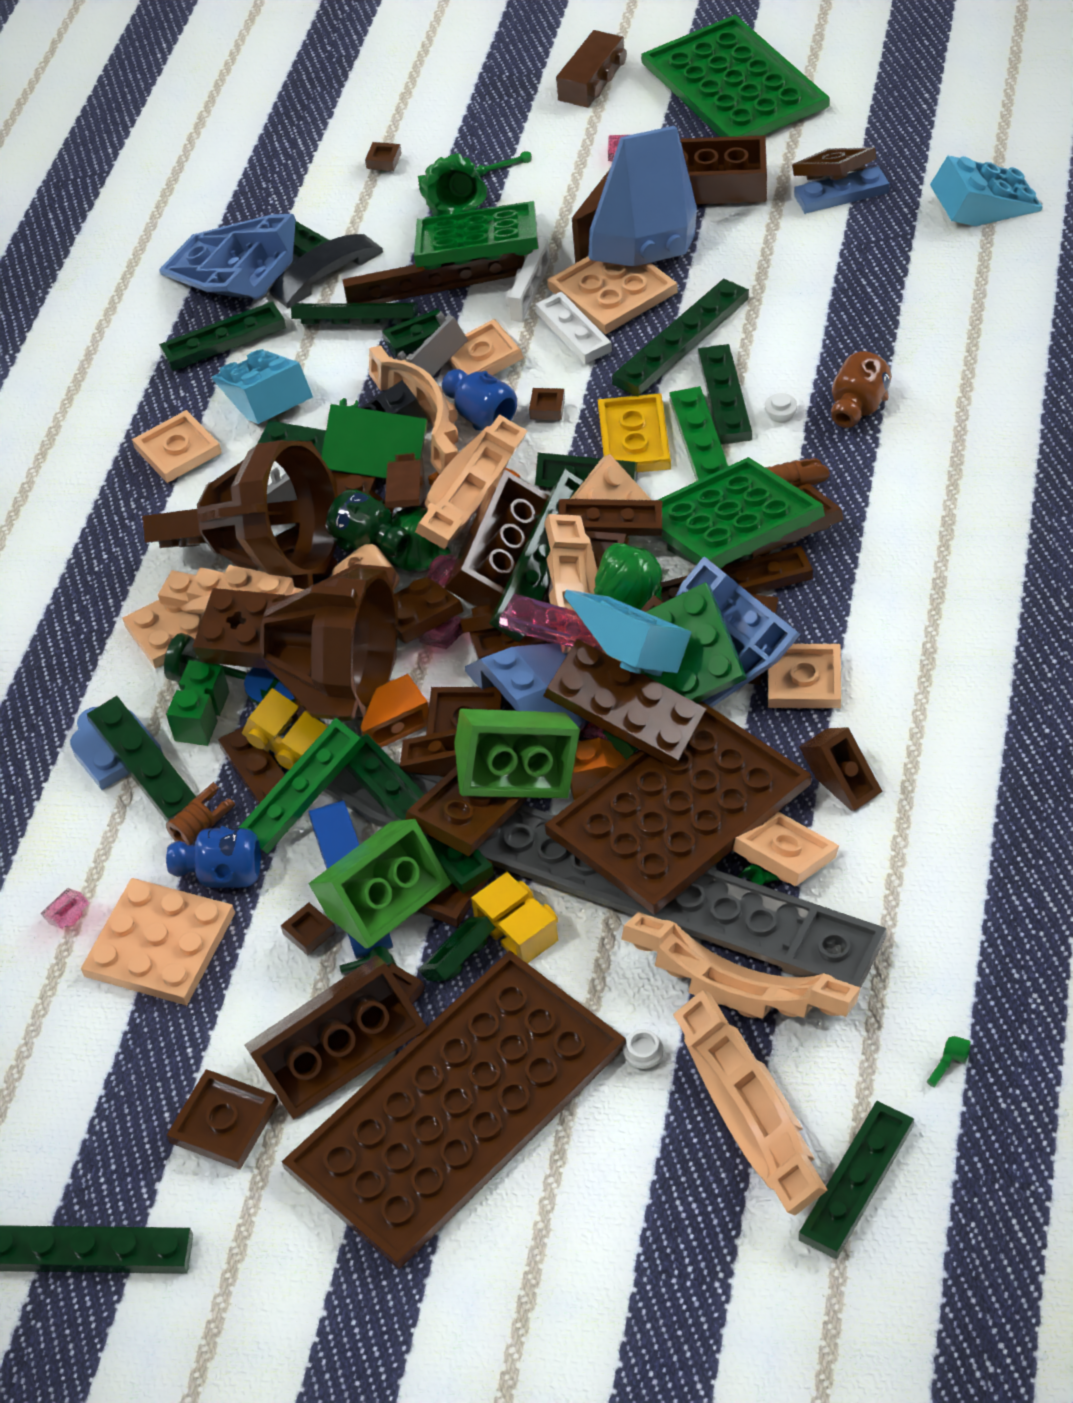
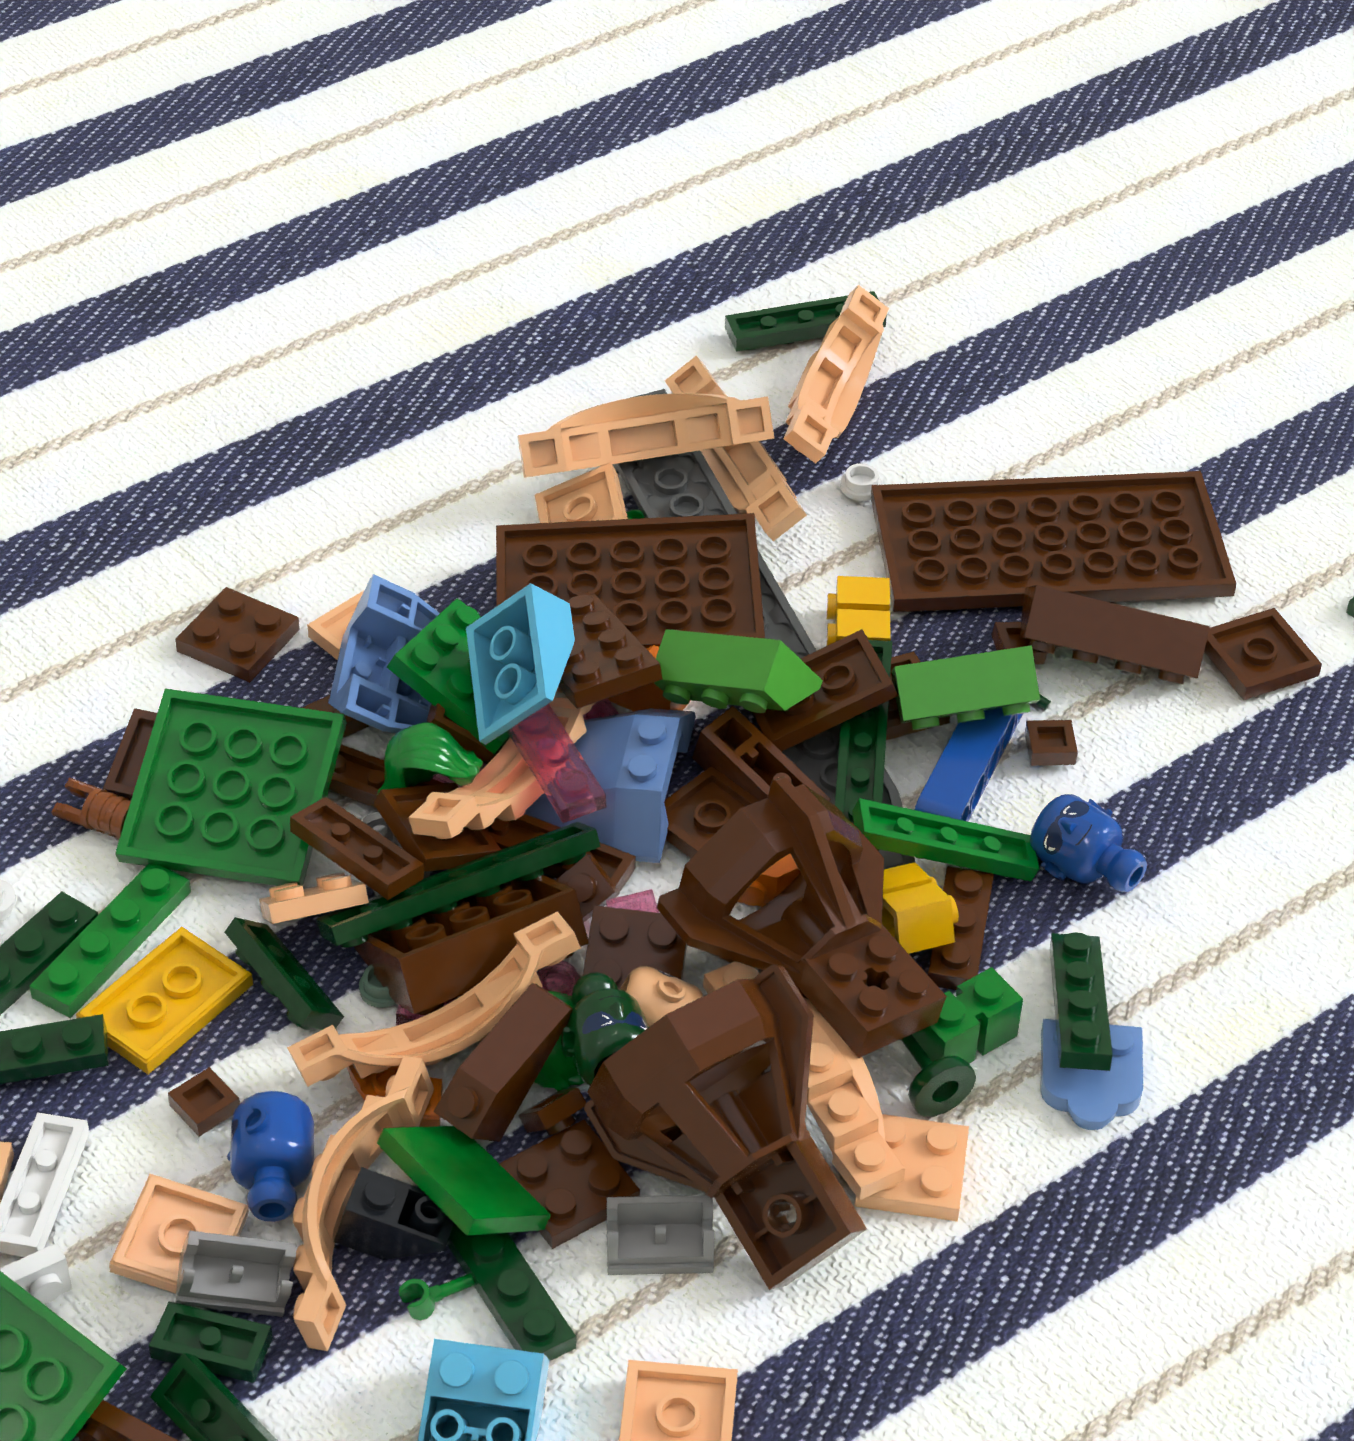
camera: 145 degrees left, 5 degrees down
clear pink plate [40,888,89,929] -> none
light nougat plate [81,878,235,1006] -> none
dark orange hinge [166,782,236,845] -> none
dark green plate [418,916,496,981] -> none
reddish brown slope [799,727,883,811] -> none
green hand [926,1036,970,1087] -> none
none -> reddish brown plate [175,587,300,683]
none -> light nougat piece [517,393,774,478]

